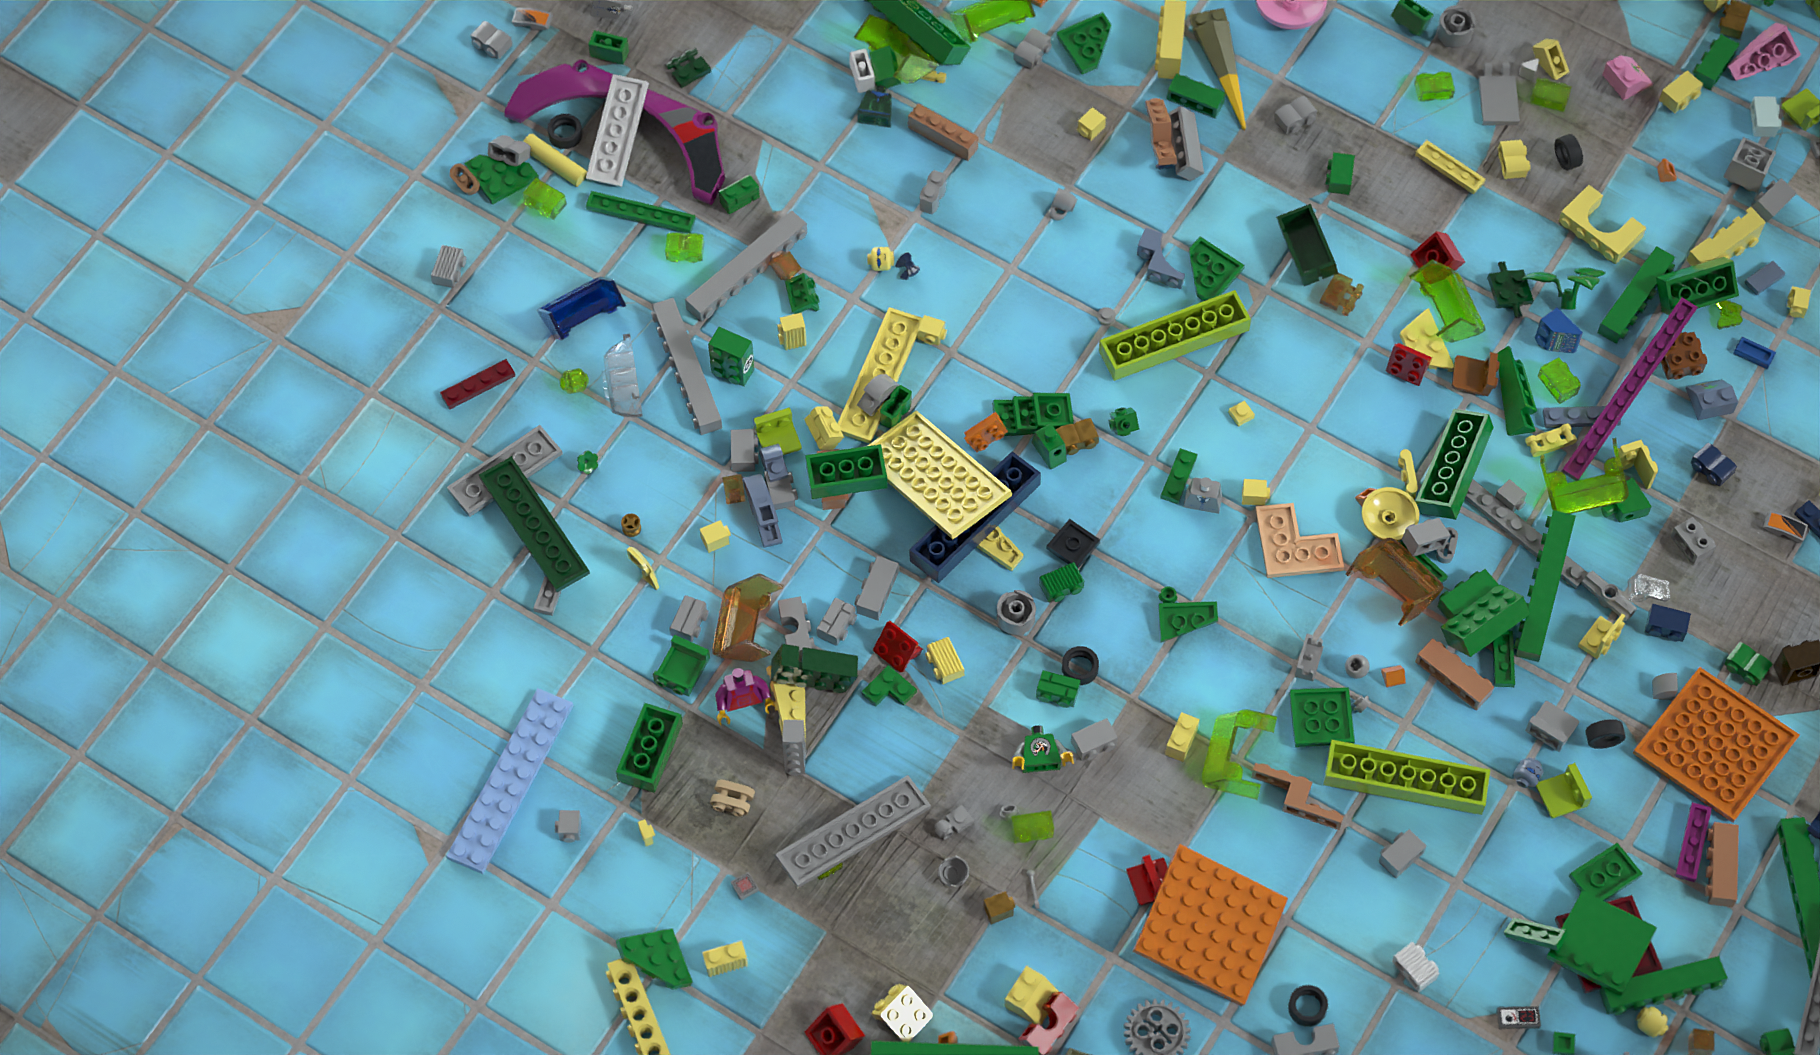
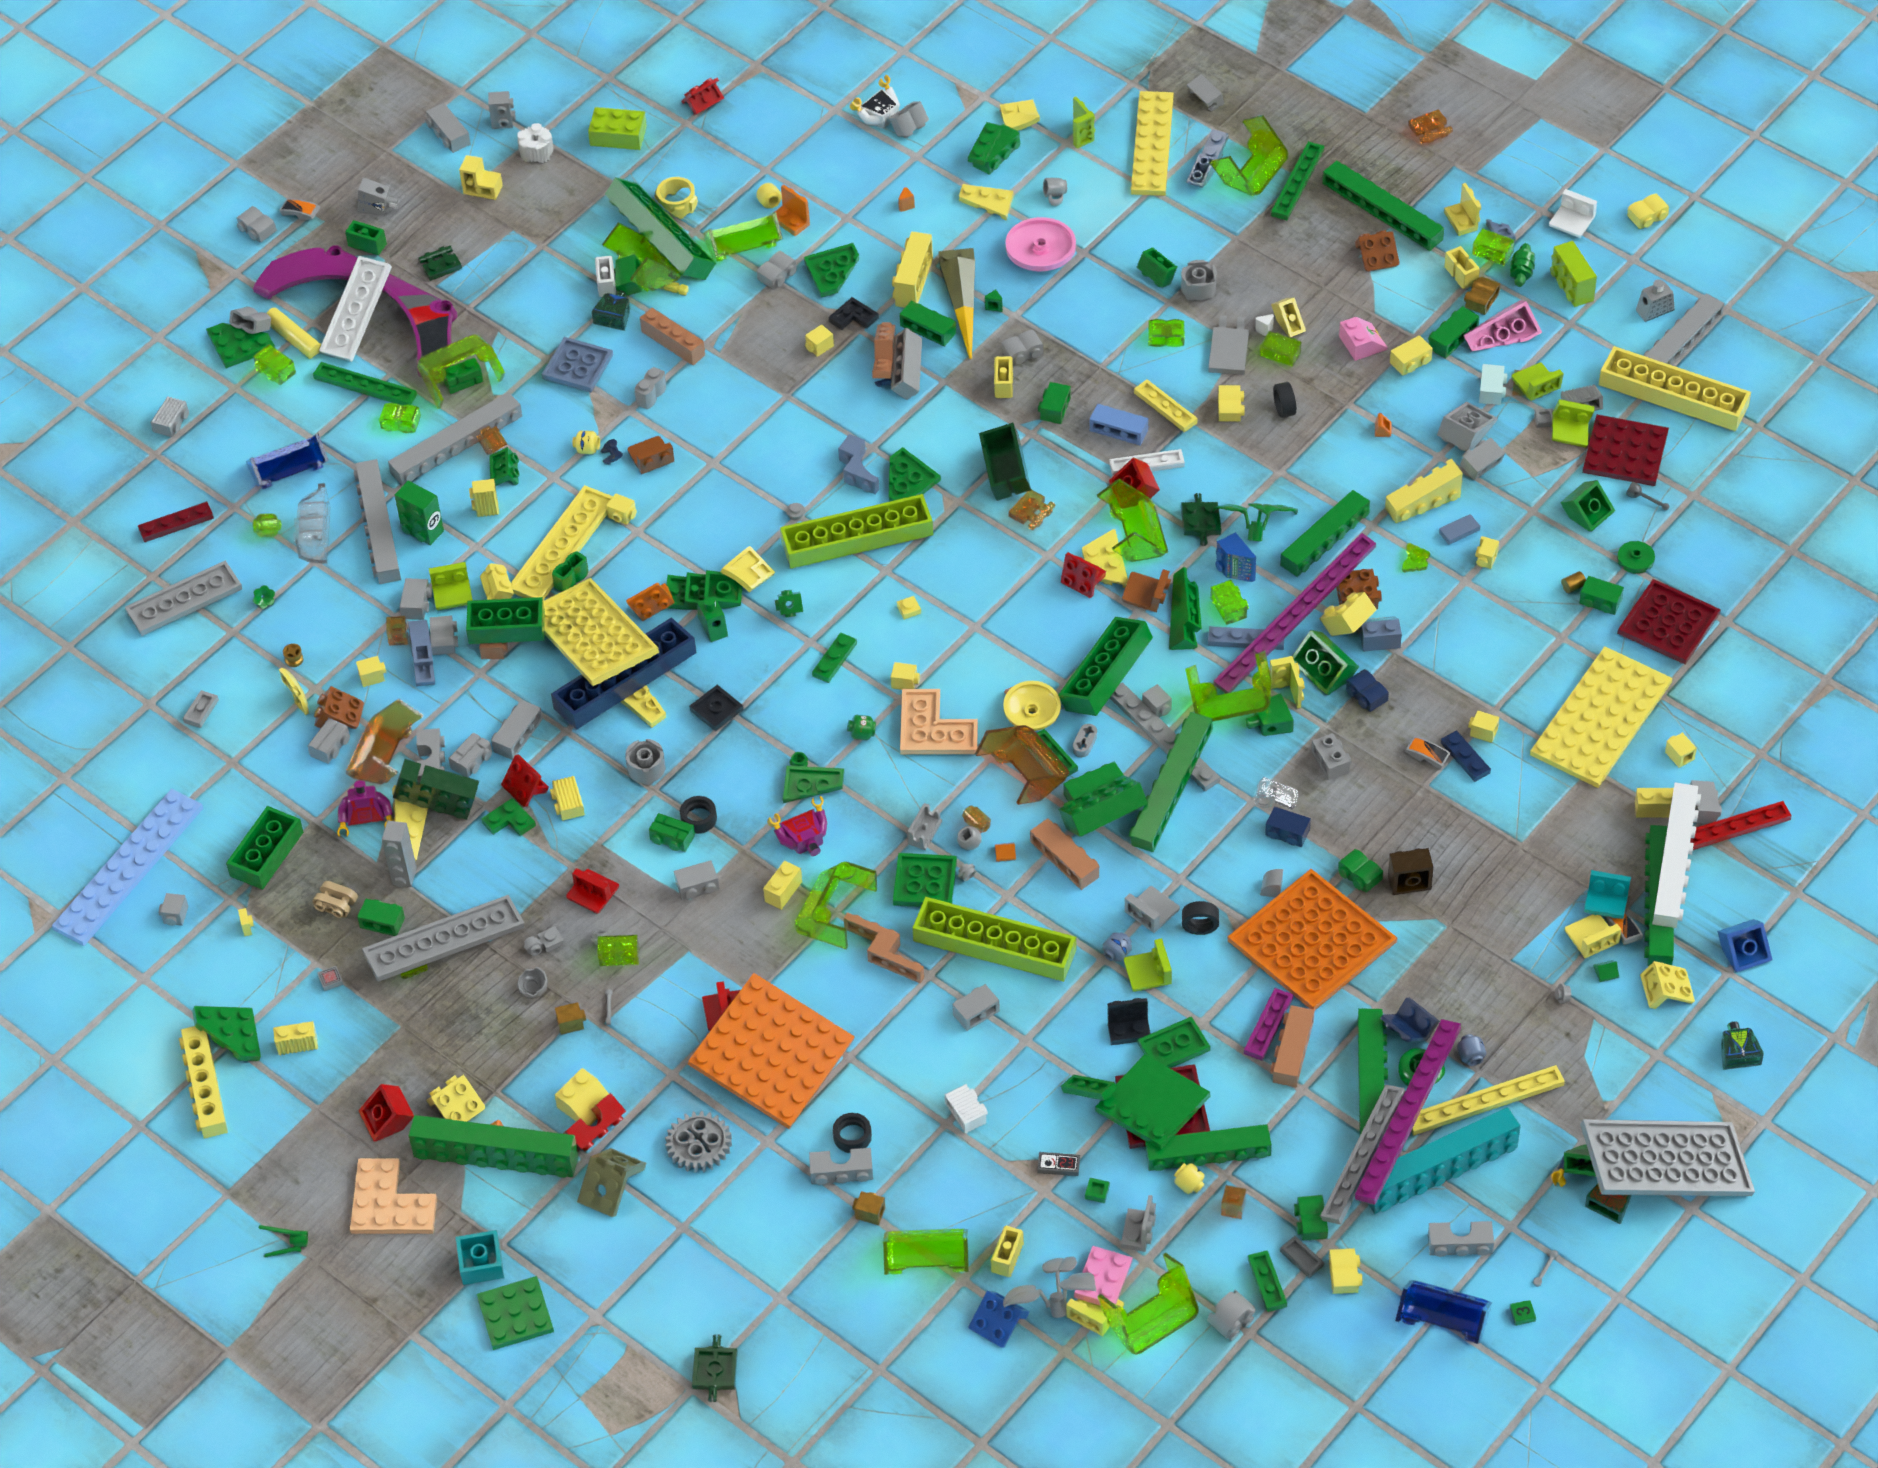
camera: 10 degrees right, 10 degrees down
medium nougat plate [450,163,480,195] -> none
dark green plate [478,456,590,593] -> none
black tyre [547,114,582,149] -> none
green panel [653,635,710,696] -> none
sand blue brick [759,444,789,483] -> none
light grey brick [857,374,899,416] -> none
torso [1012,725,1074,773] -> none
green brick [1039,562,1085,603] -> none
light grey piece [1050,188,1077,220] -> none
pearl gold brick [1056,418,1099,455] -> none
light grey torso [1183,477,1222,514] -> none
light yellow plate [1398,449,1418,500] -> none
light grey brick [1402,518,1451,557] -> none
green plate [1492,631,1515,687] -> none
light yellow plate [1525,424,1577,457] -> none
light yellow arch [1558,185,1646,264] -> none
light yellow bracket [1578,614,1626,659] -> none
light grey piece [1581,571,1637,621] -> none
green brick [1656,257,1739,315] -> none
blue tile [1733,337,1776,370] -> none
none -> dark orange bracket [314,686,364,729]
none -> green brick [357,898,405,936]
none -> clear neon green windscreen [417,334,505,409]
none -> sand blue plate [542,337,613,392]
none -> red bracket [566,868,619,914]
none -> dark orange bracket [628,436,675,474]
none -> light yellow plate [720,546,775,593]
none -> magenta torso [767,796,828,856]
none -> black plate [828,297,879,330]
none -> green head [847,714,876,740]
none -> clear orange brick [962,805,991,833]
none -> green slope [985,289,1003,312]
none -> light yellow brick [994,356,1013,398]
none -> medium blue brick [1090,404,1148,446]
none -> black bracket [1107,998,1151,1045]
none -> white tile [1109,449,1185,477]
none -> green slope [1292,630,1359,695]
none -> light yellow brick [1319,592,1377,636]

